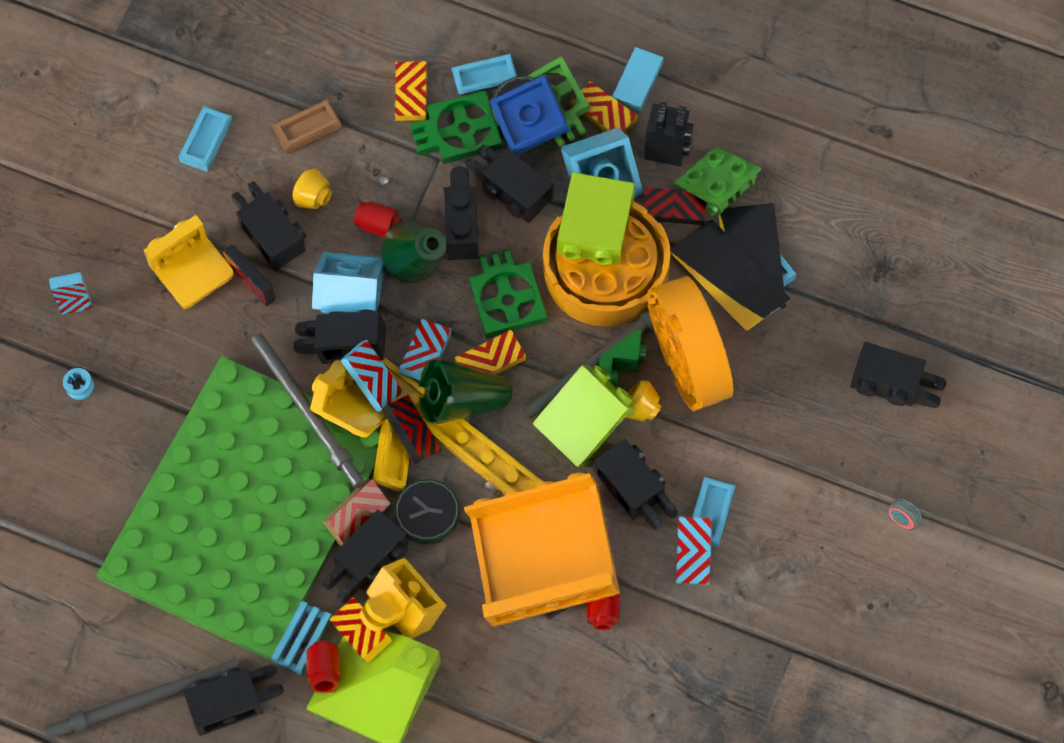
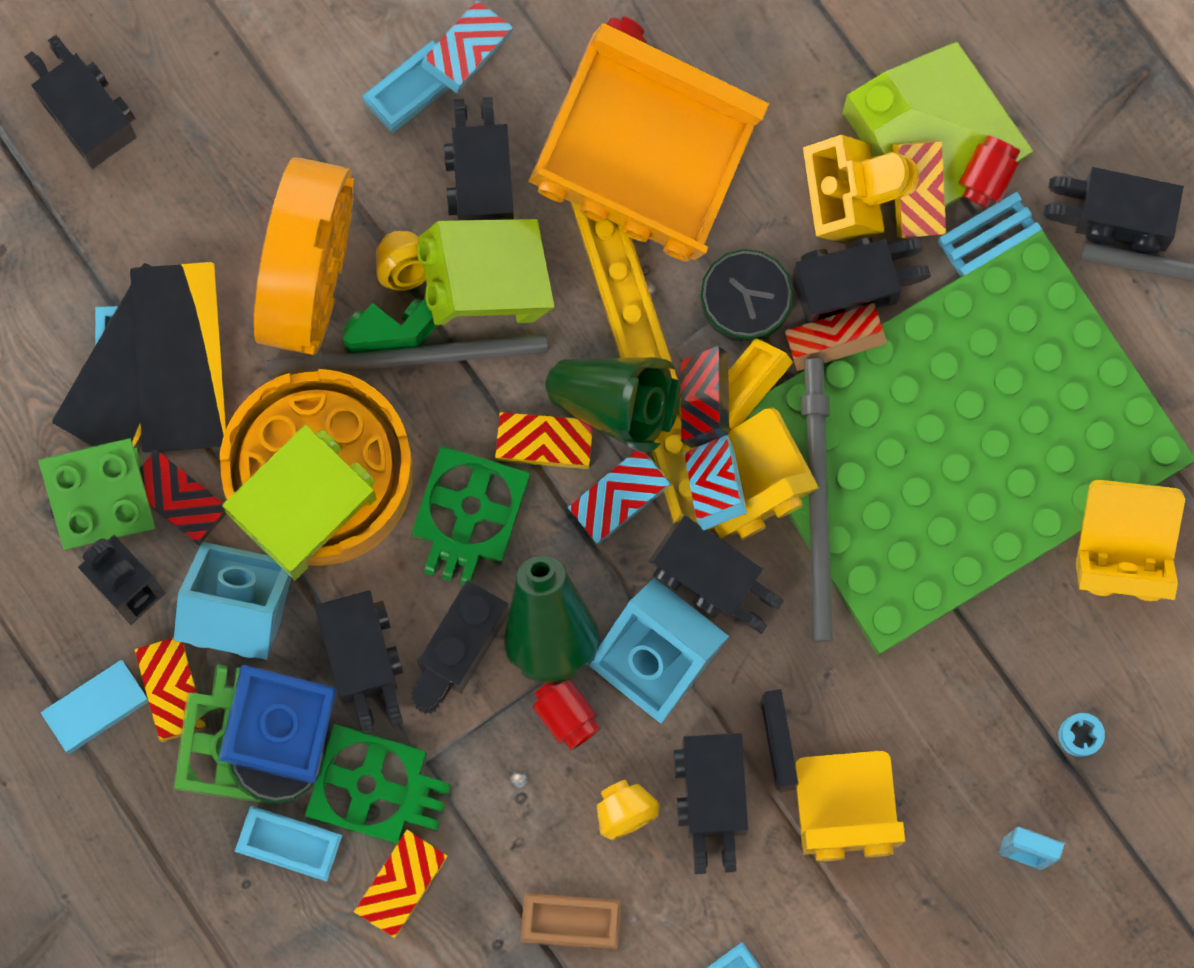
camera: 150 degrees left, 10 degrees up
none -> yellow bracket [1076,480,1185,601]

